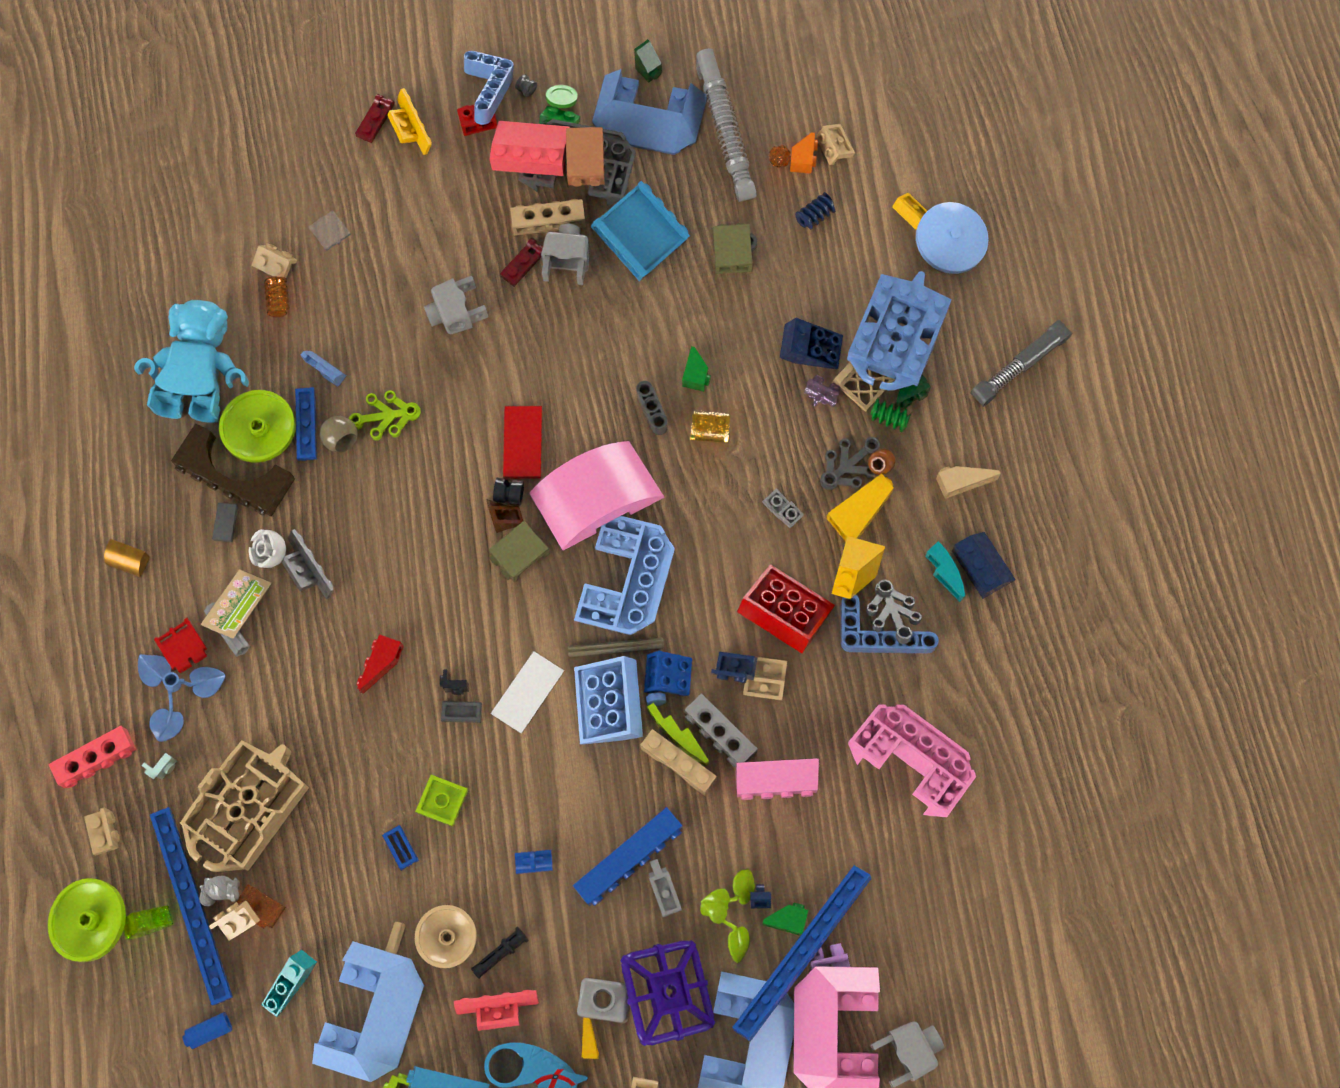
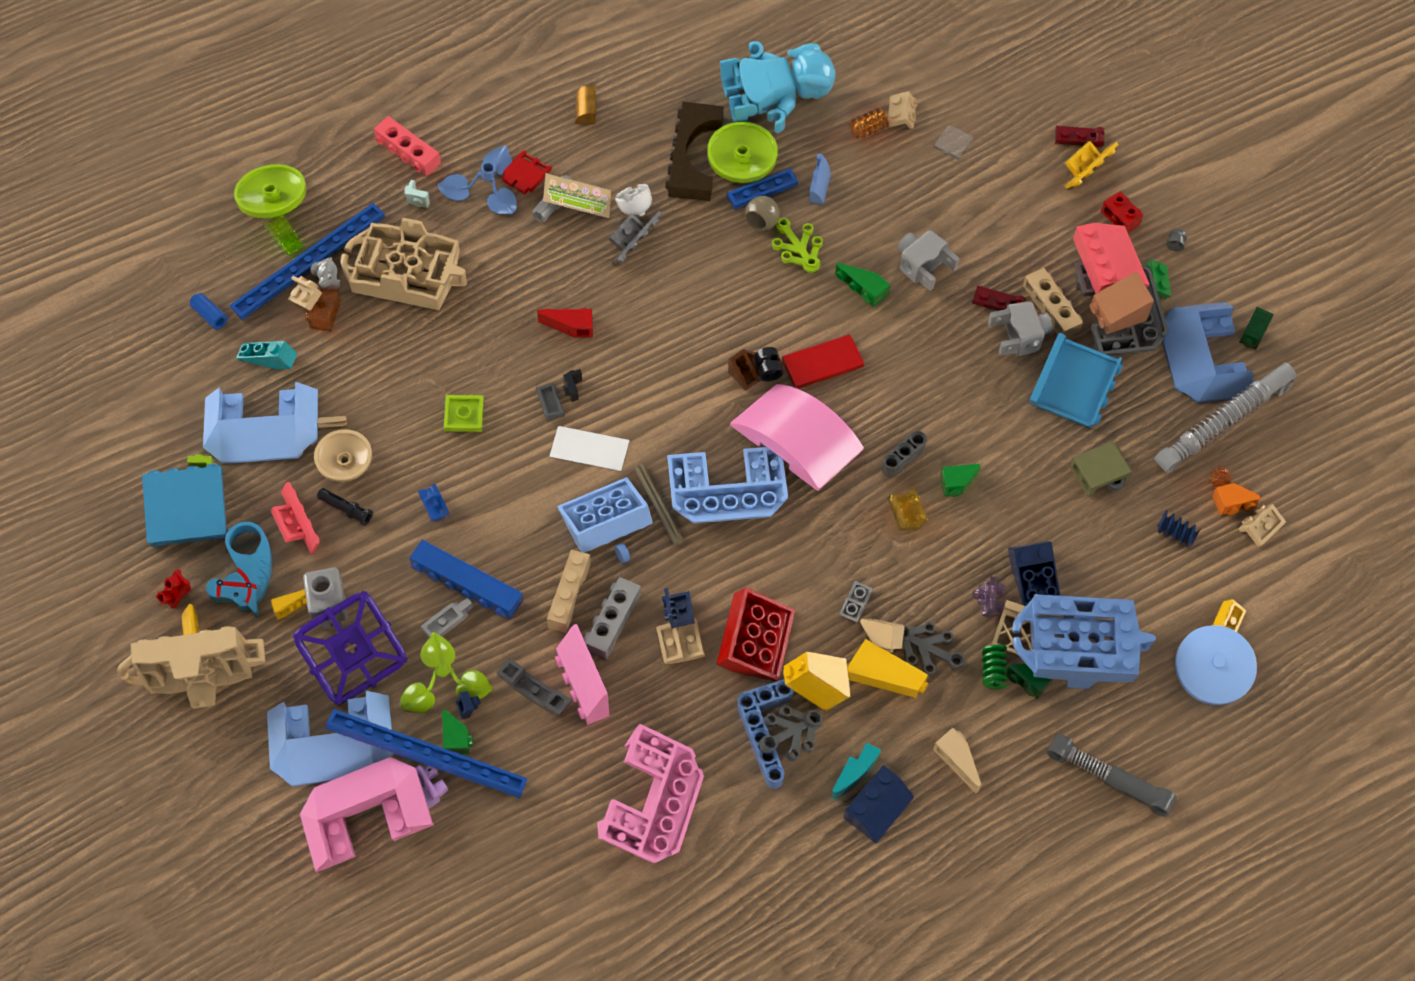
camera: 65 degrees right, 10 degrees down
tan bracket [84,808,120,856] -> none
dark grey tile [212,503,238,542] -> none
blue tile [382,825,419,871] -> none
medium blue beam [464,51,513,125] -> none
olive panel [489,521,550,583] -> none
piece [546,85,578,108] -> none
blue bracket [644,651,692,696] -> none
lime slope [647,703,709,766] -> none
dark orange head [868,449,895,475] -> none
light grey piece [870,1021,945,1088] -> none
none -> dark grey slope [497,658,572,716]
none -> green slope [835,263,890,307]
none -> tan slope [860,619,905,652]

